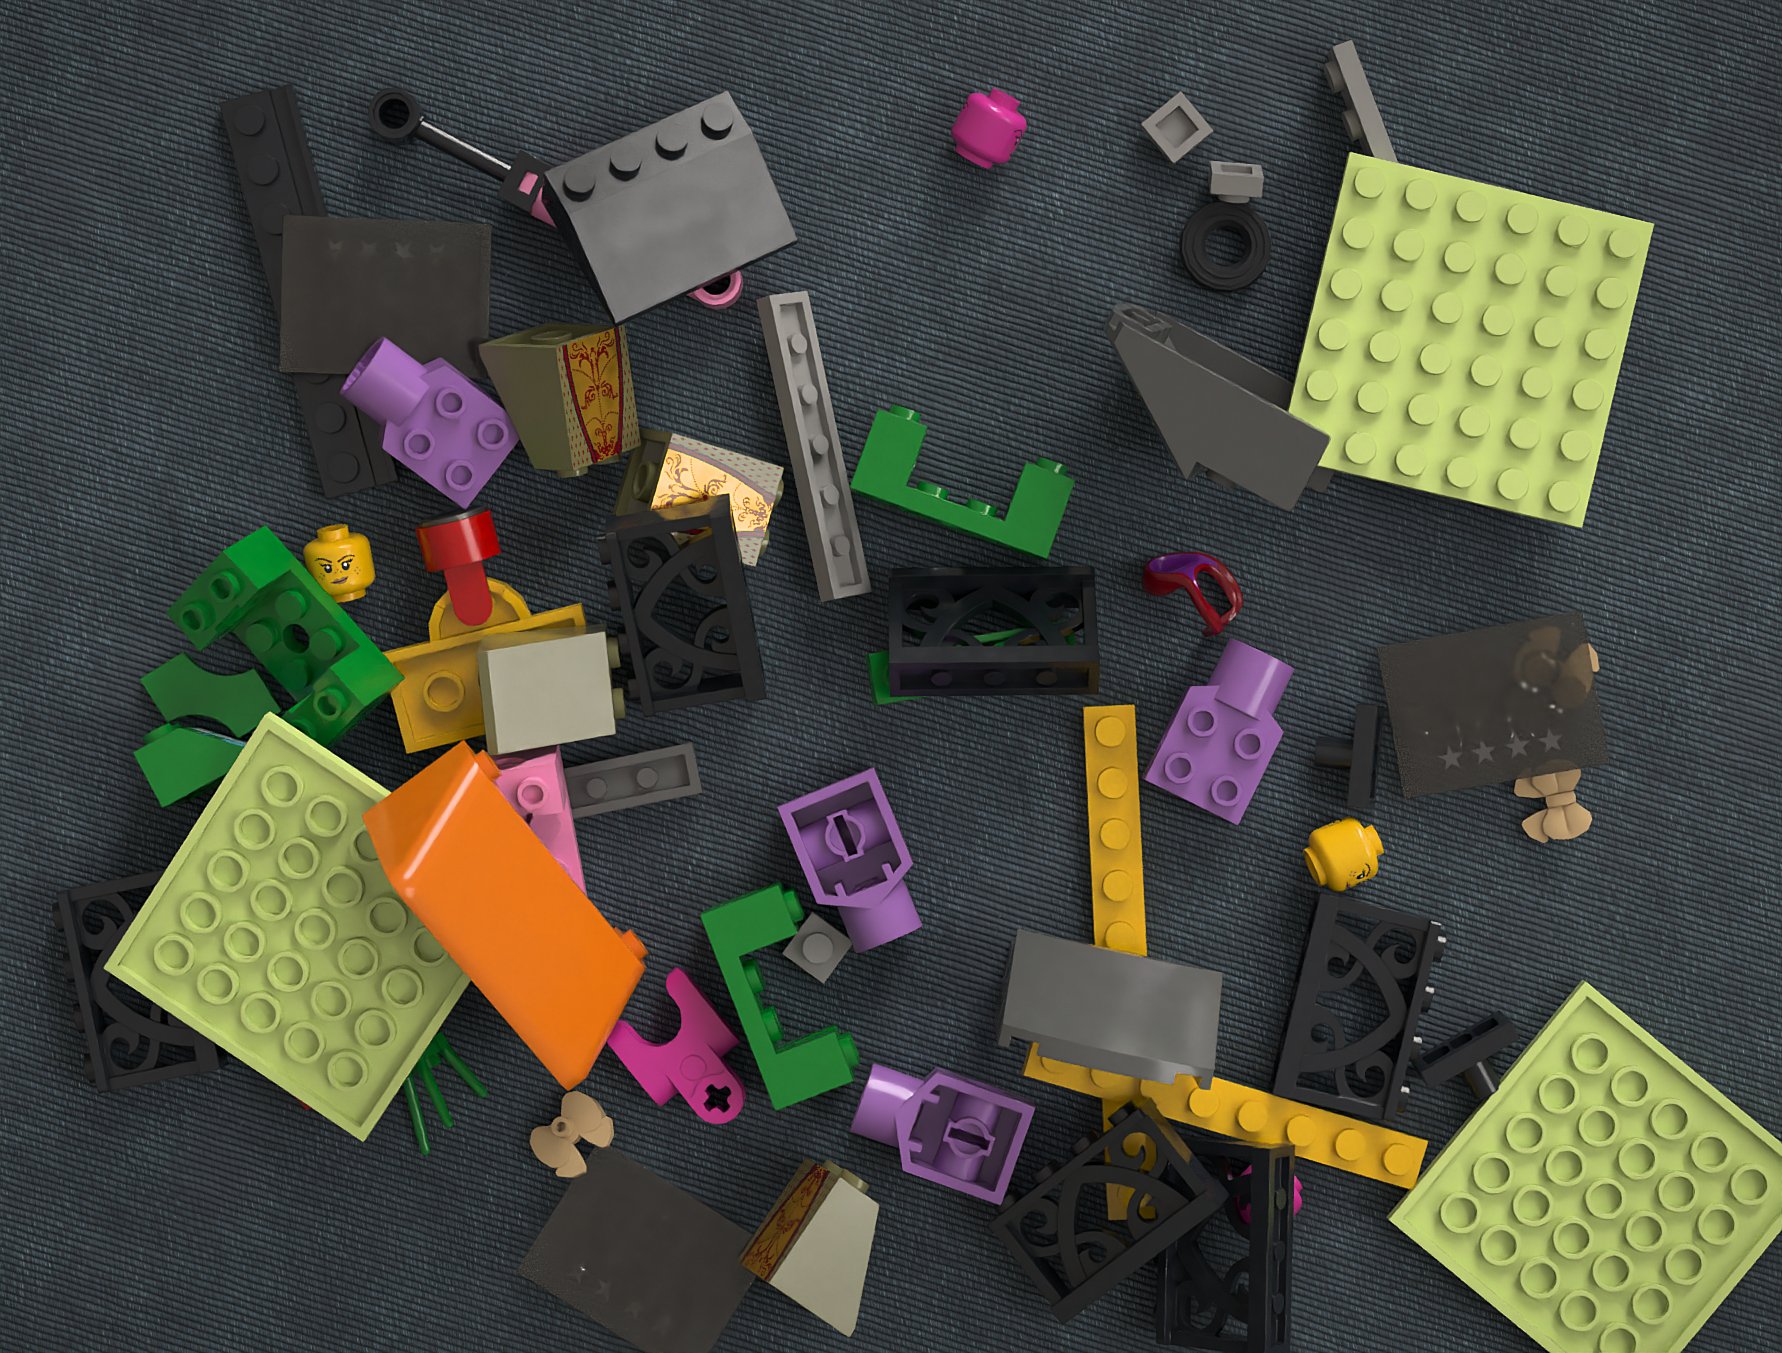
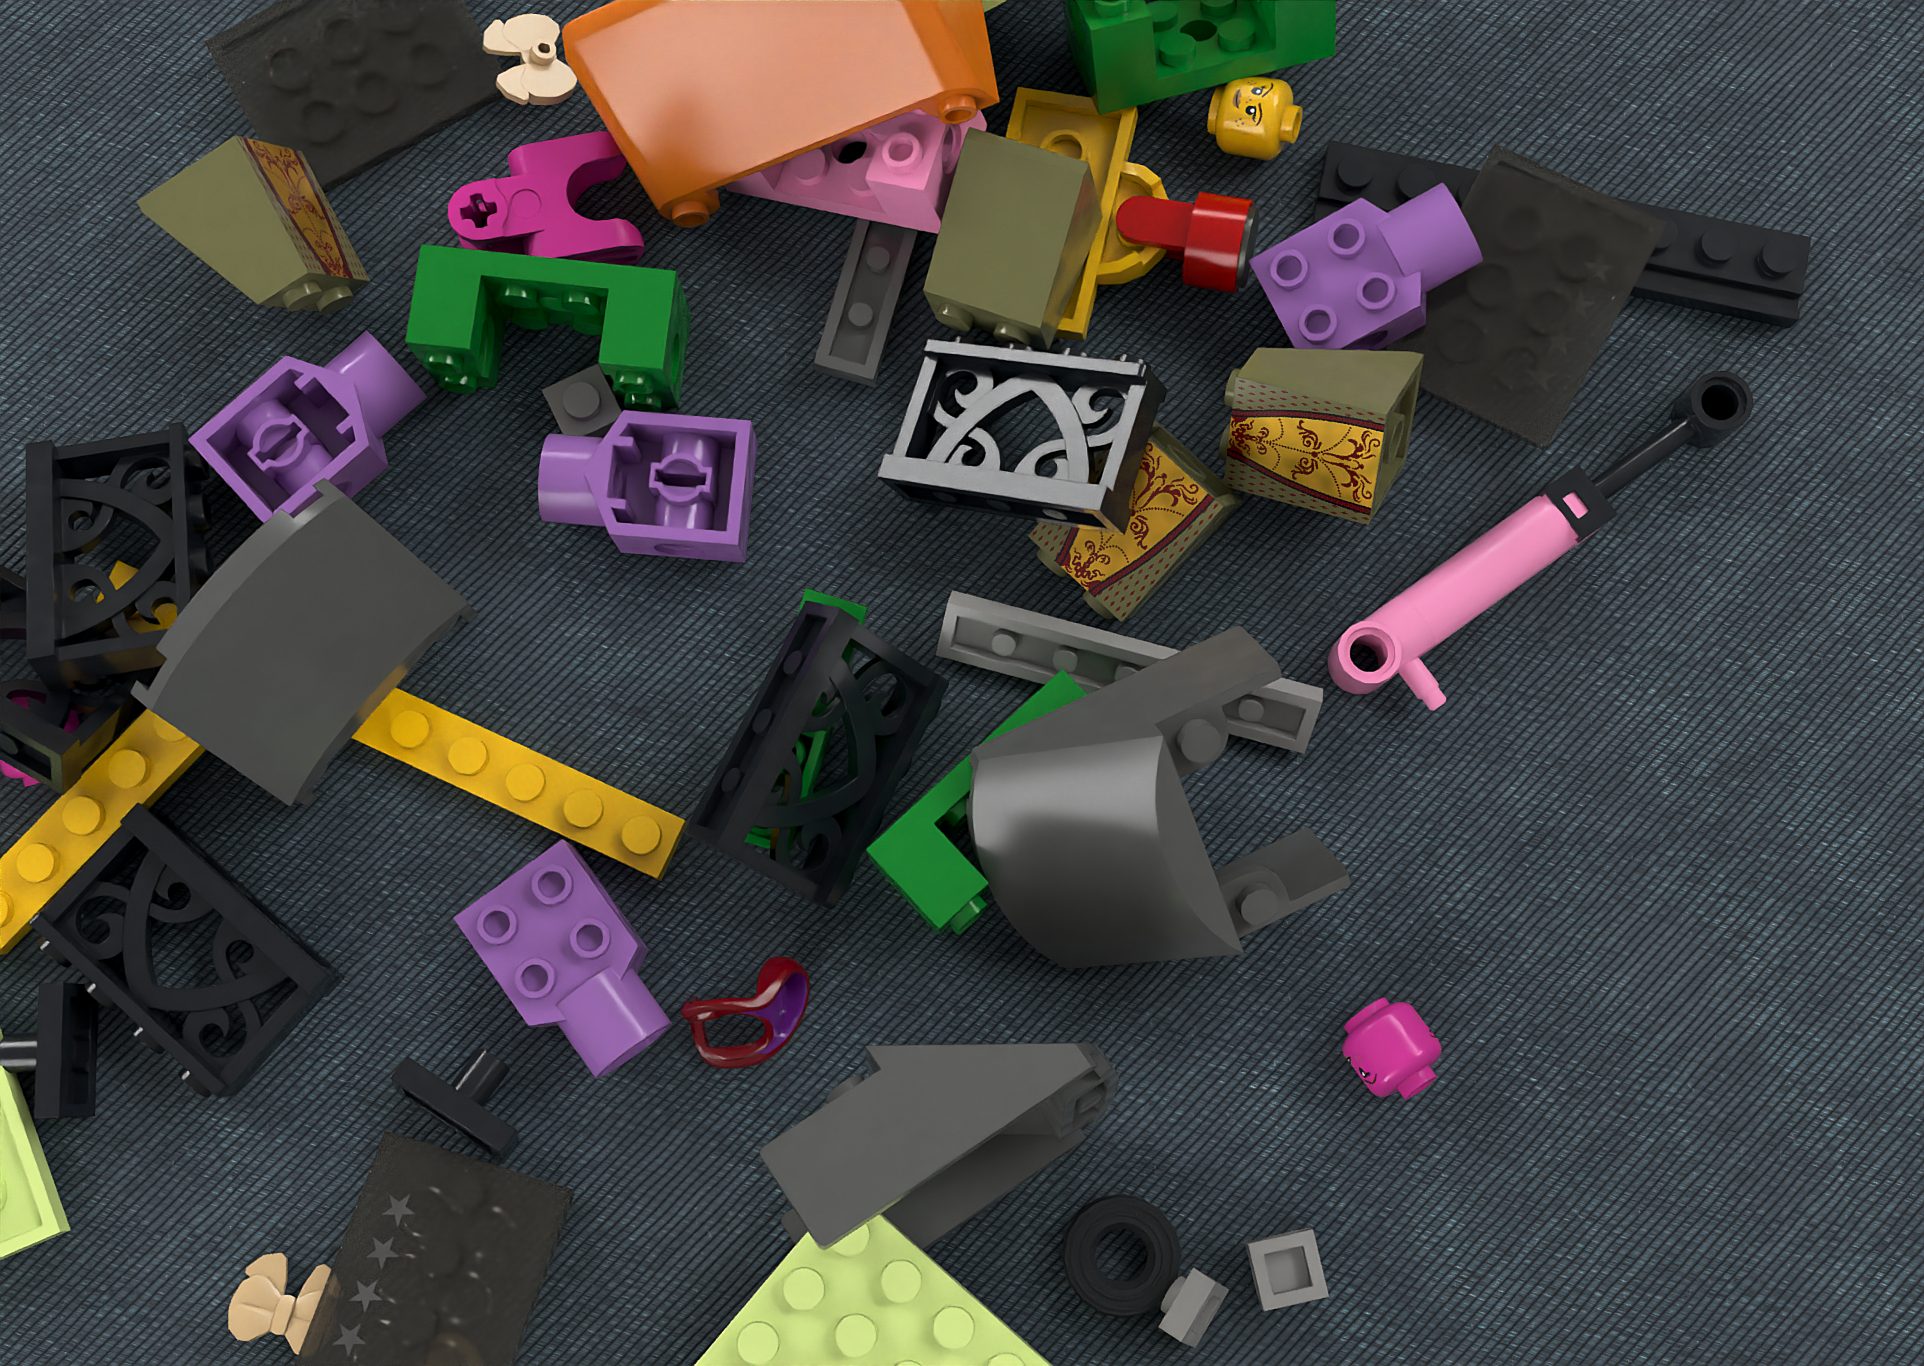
camera: 120 degrees right, 10 degrees down
slope [541,91,798,327] -> none
yellow head [1303,816,1384,892] -> none
none -> dark grey windscreen [966,626,1351,969]

